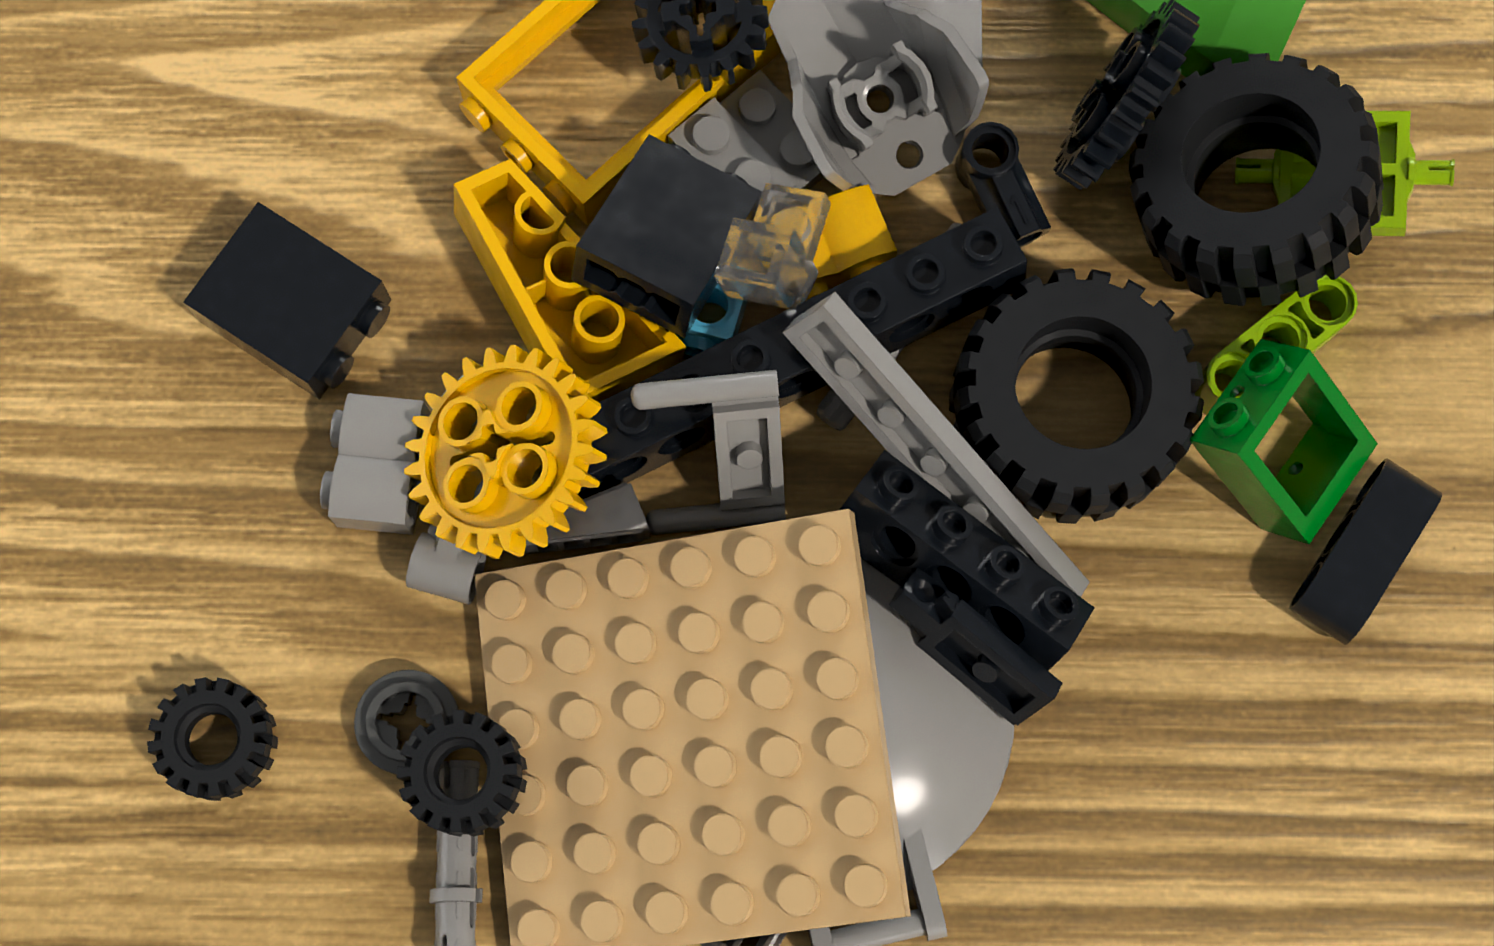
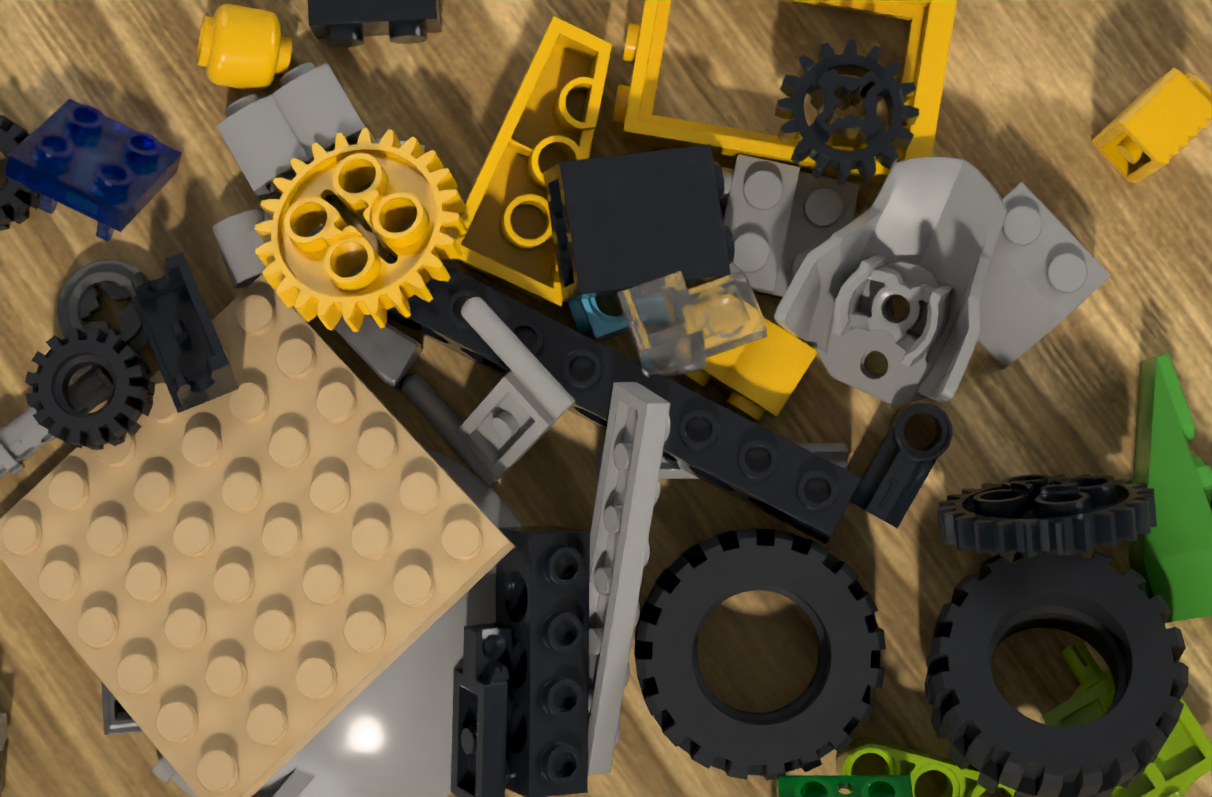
camera: 55 degrees right, 10 degrees up
none -> clear blue plate [3,99,182,242]
none -> black hinge [131,252,239,413]
none -> yellow head [196,4,292,92]

